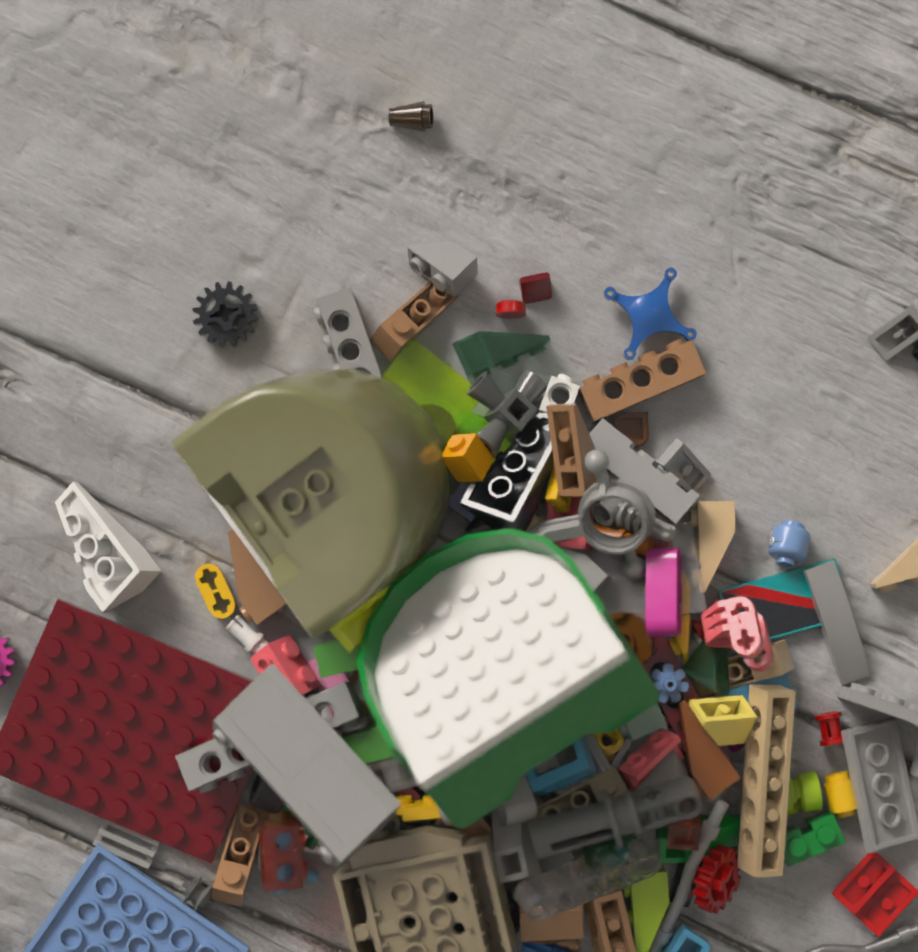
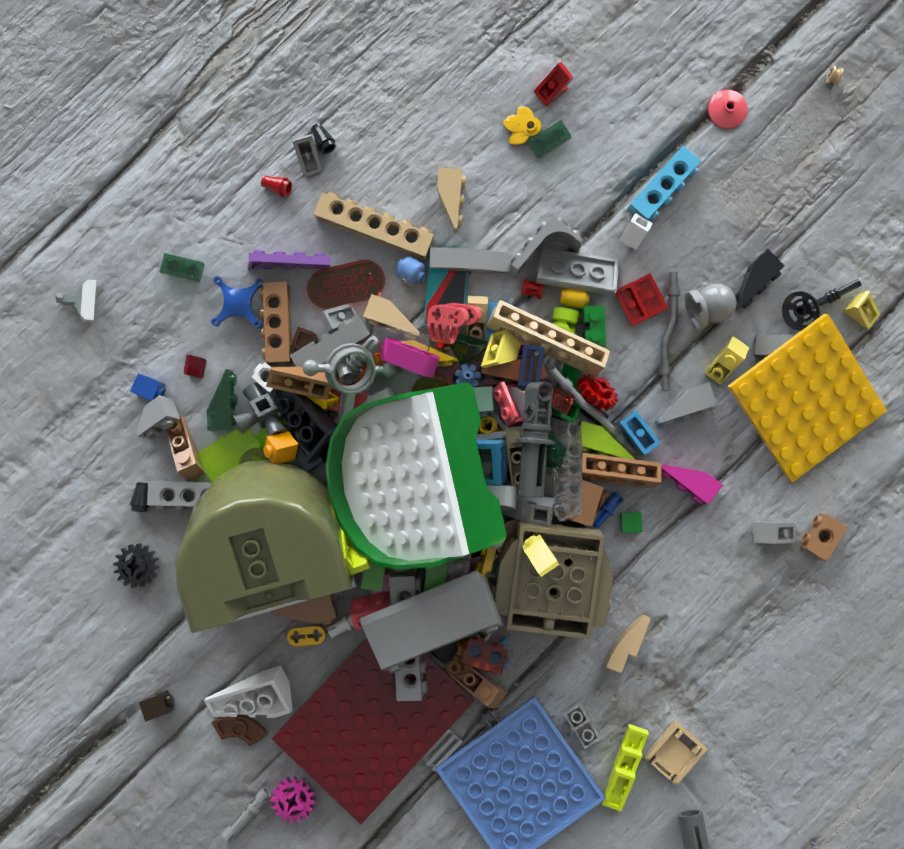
camera: 75 degrees left, 0 degrees up
dark brown cone [388,101,434,132] -> none
red tile [496,300,526,319] -> none
none -> piece [56,280,96,323]
none -> blue brick [130,373,166,401]
none -> black cone [130,482,150,512]
none -> dark brown brick [139,689,175,722]
none -> clear green plate [160,253,205,283]
none -> reddish brown tile [211,715,268,746]
none -> medium lavender wing [247,250,331,269]
none -> red cone [261,175,292,197]
none -> clear red tile [307,260,385,309]
none -> tan brick [313,192,434,261]
none -> dark blue tile [518,345,545,387]
none -> light yellow slope [522,534,559,577]

